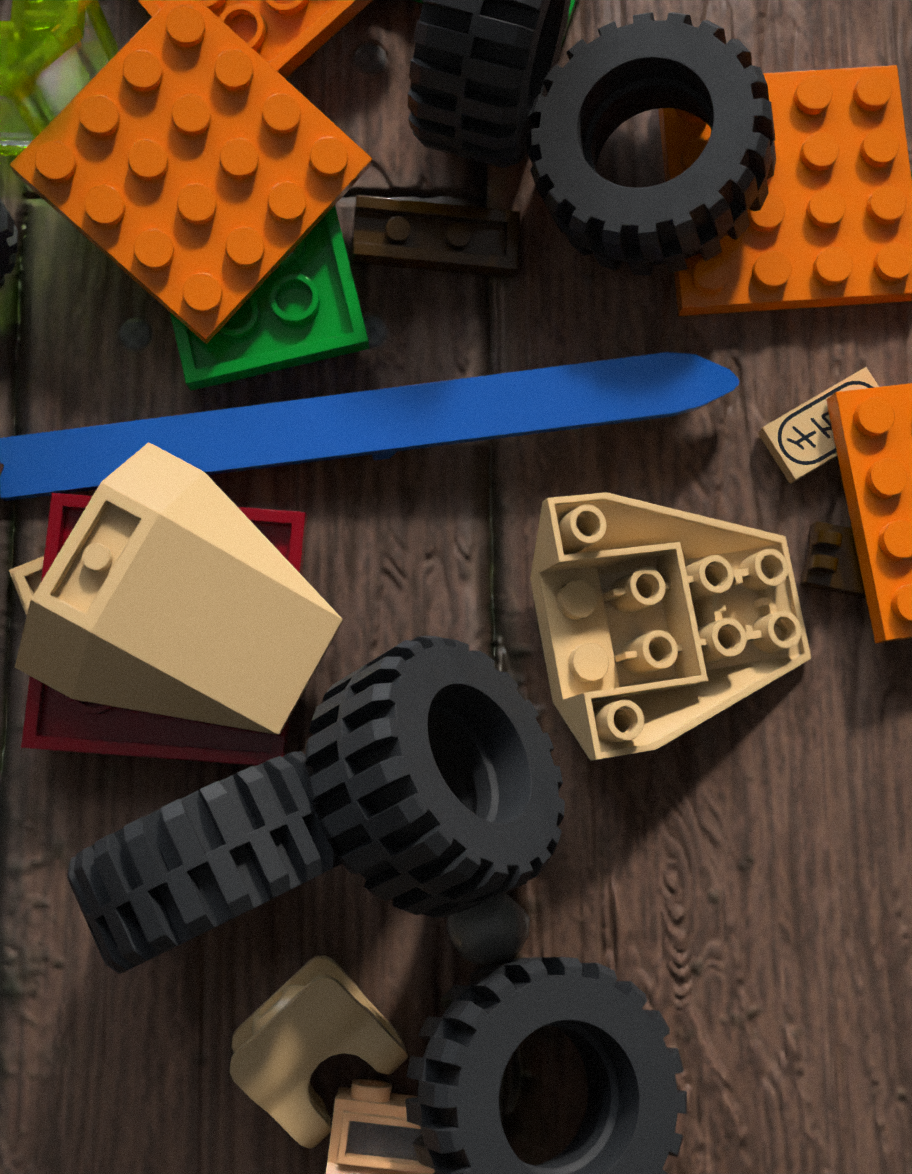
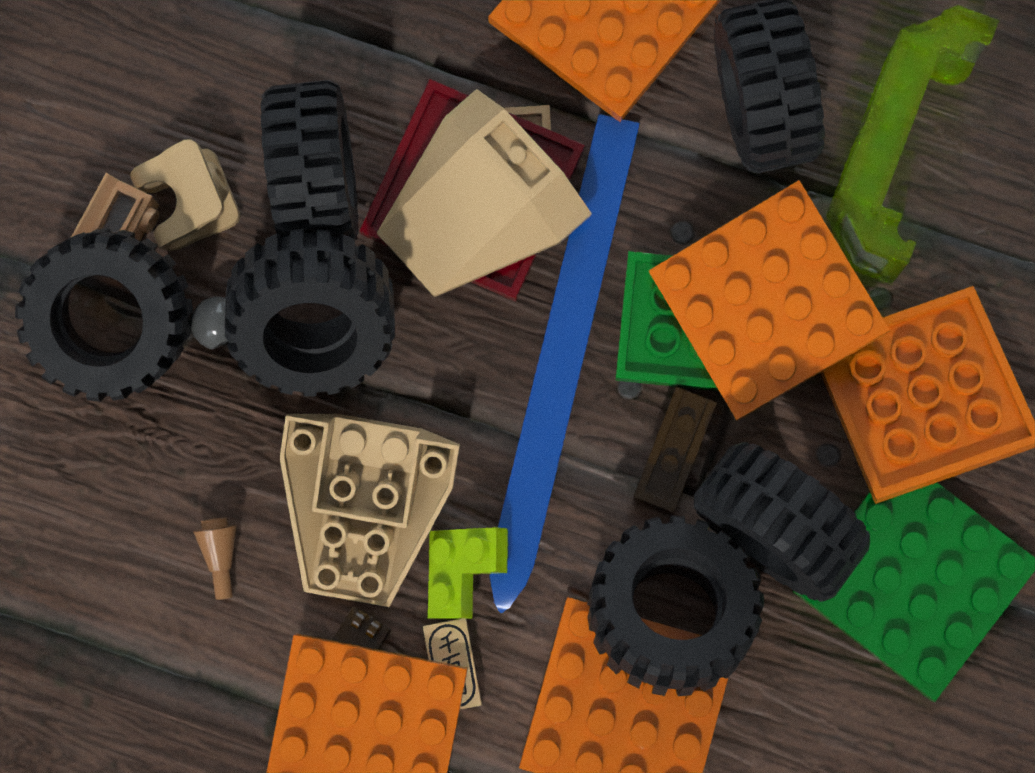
camera: 120 degrees right, 0 degrees up
none -> medium nougat cone [193,517,236,600]
none -> lime plate [428,527,508,619]

